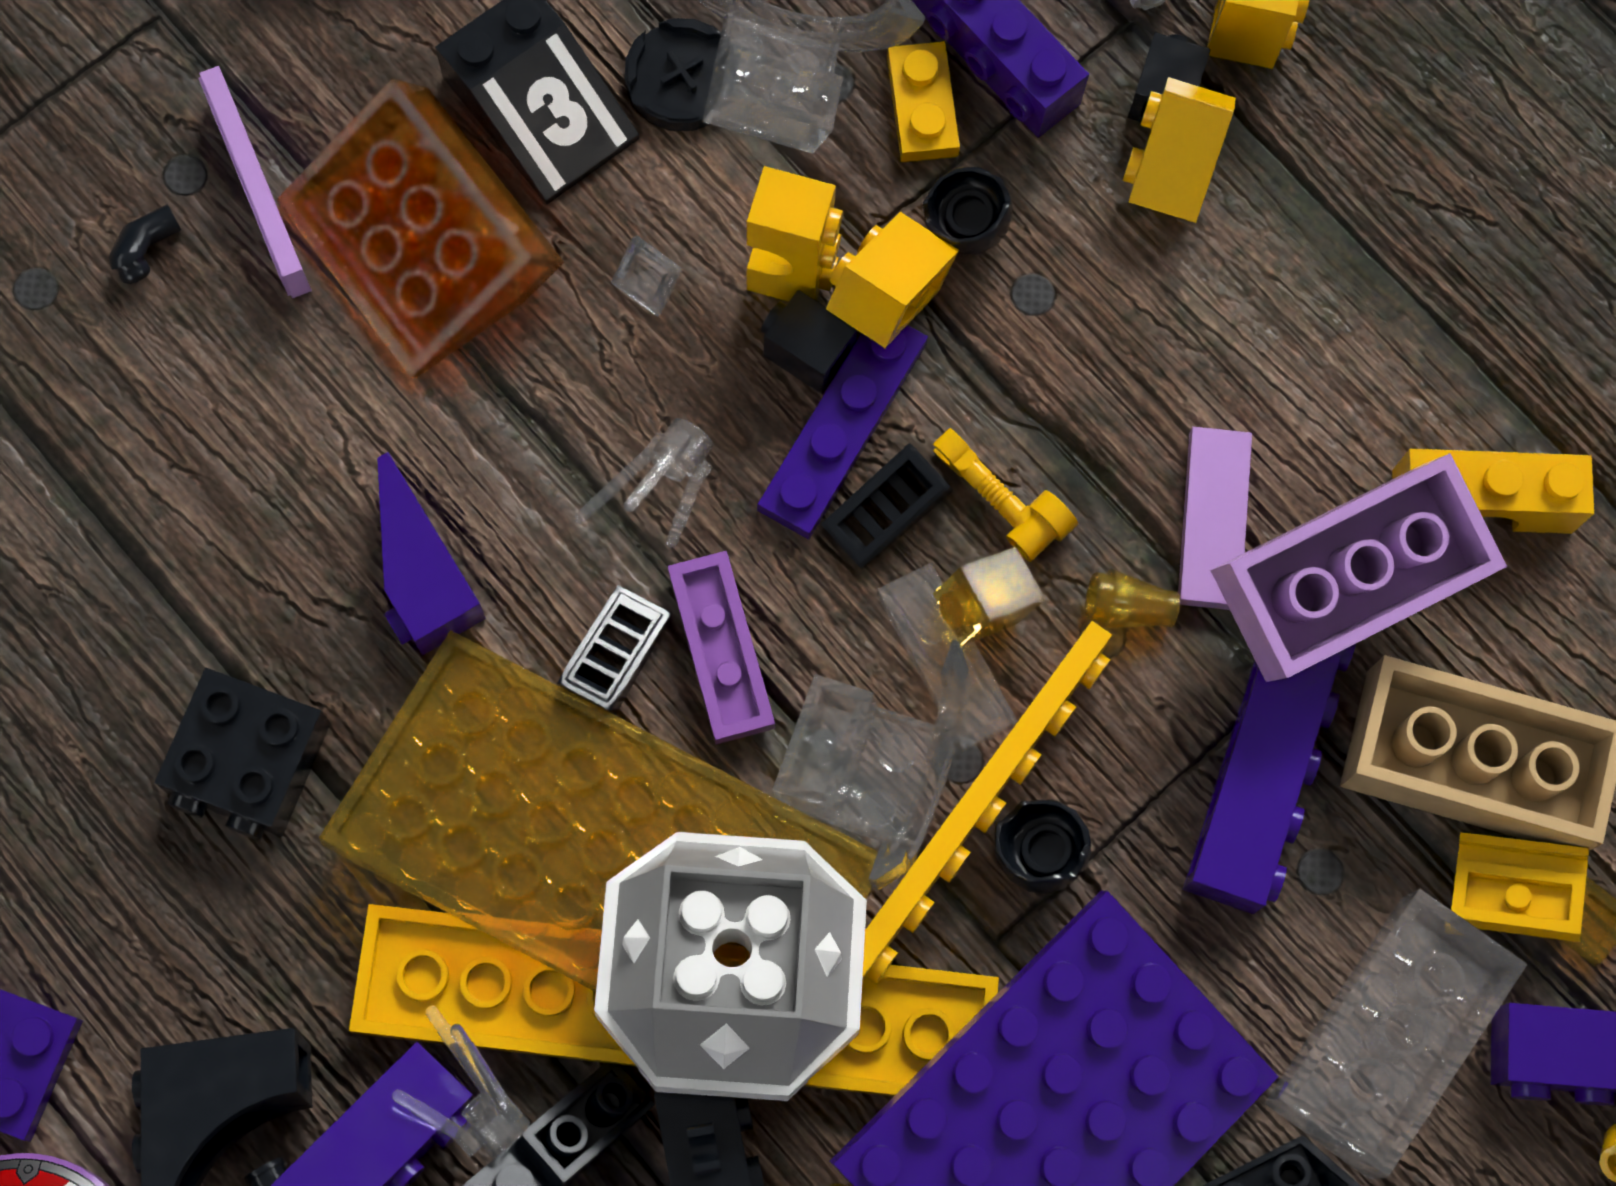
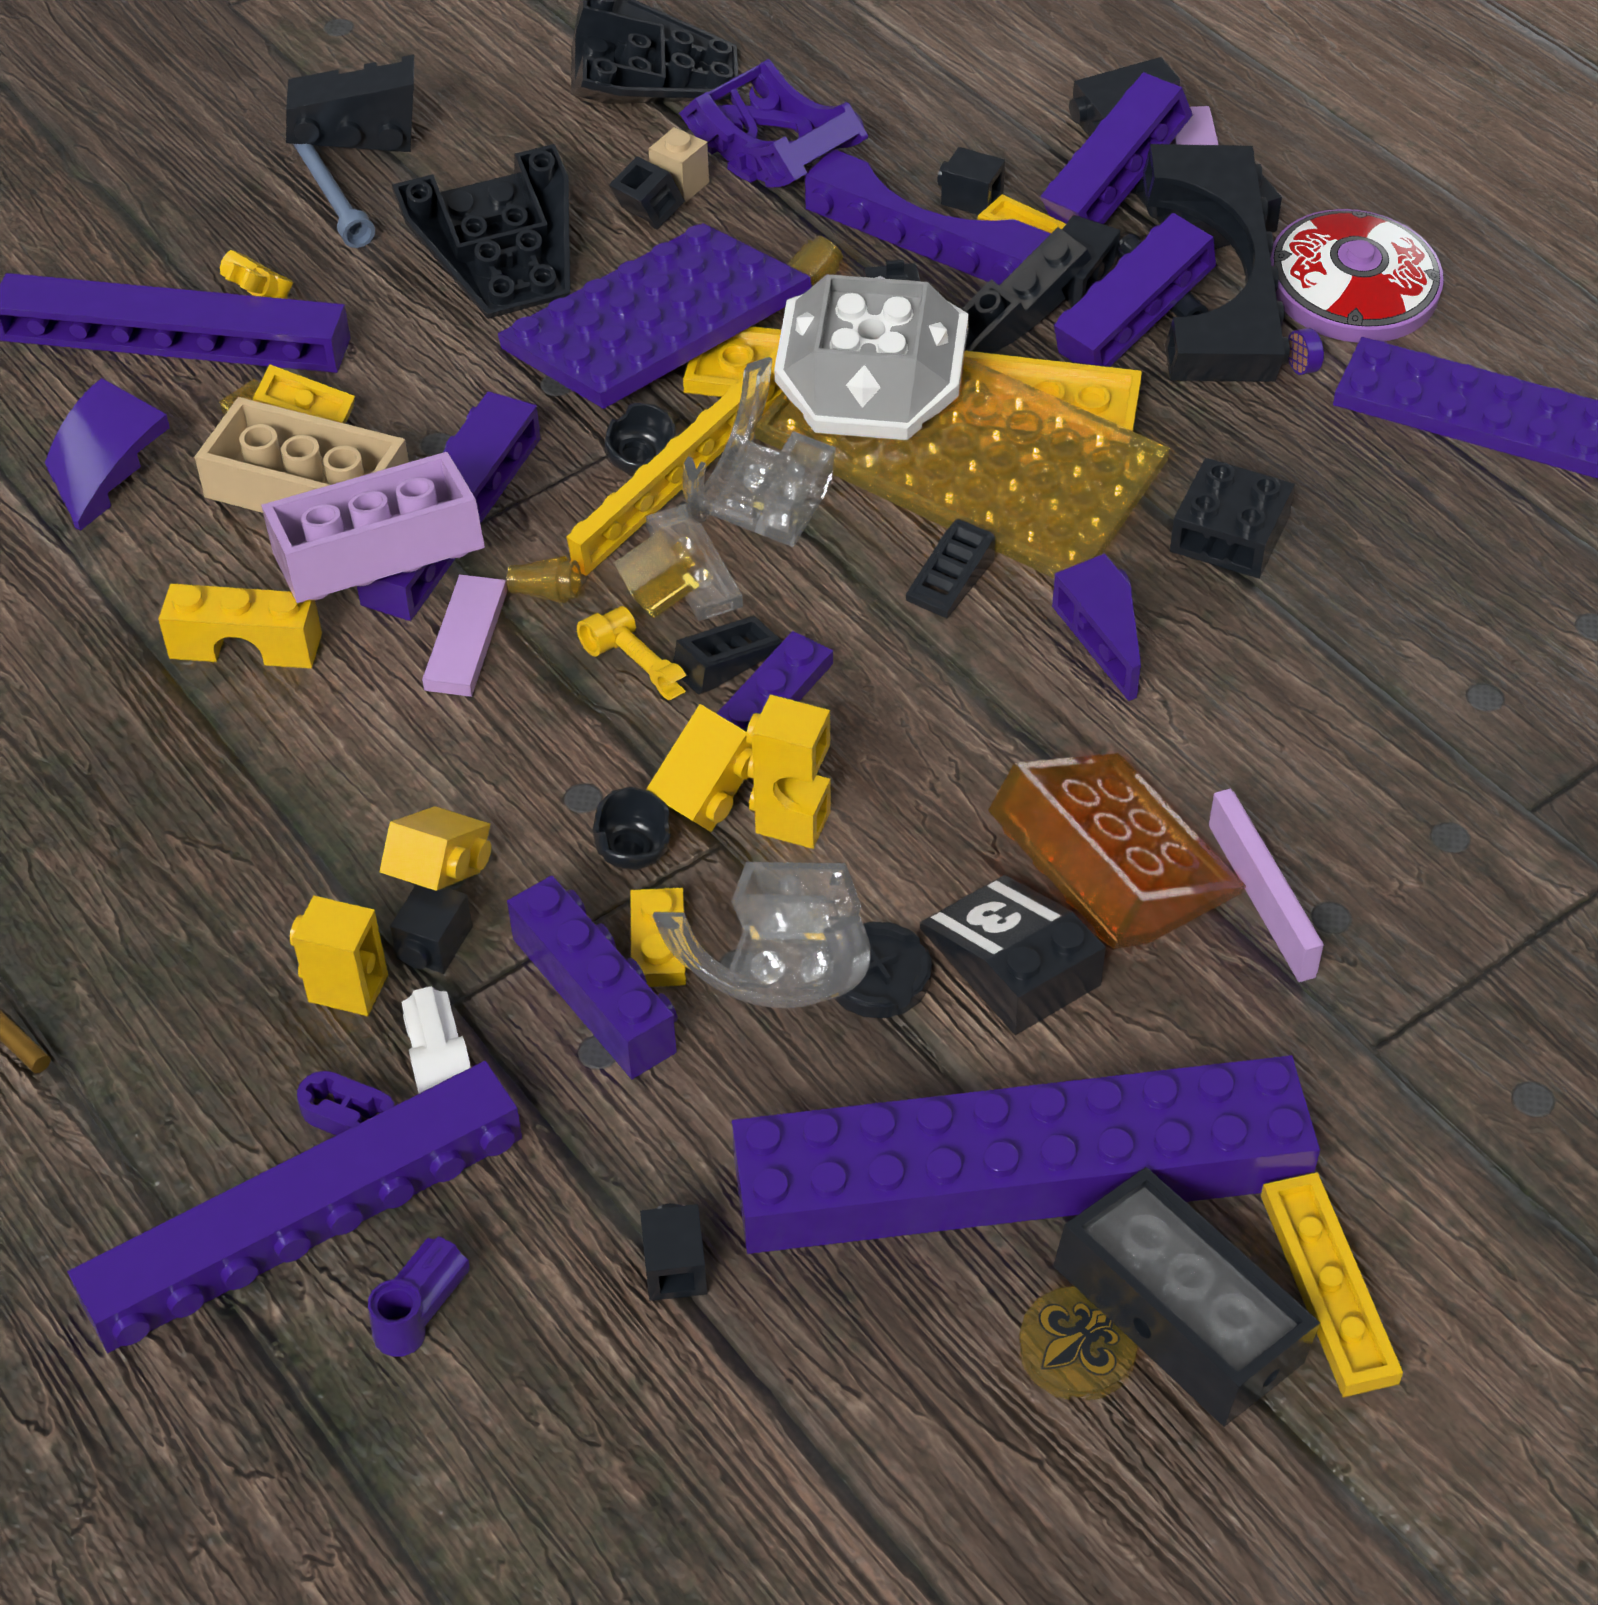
camera: 170 degrees left, 25 degrees down
black arm [108,204,181,284] -> none
clear plant [392,1006,530,1158] -> none
clear plant [574,418,714,548] -> none
clear slope [611,235,683,317] -> none
medium lavender plate [668,551,775,745] -> none
clear brick [1264,888,1527,1180] -> none
none -> dark purple tile [1288,328,1324,375]

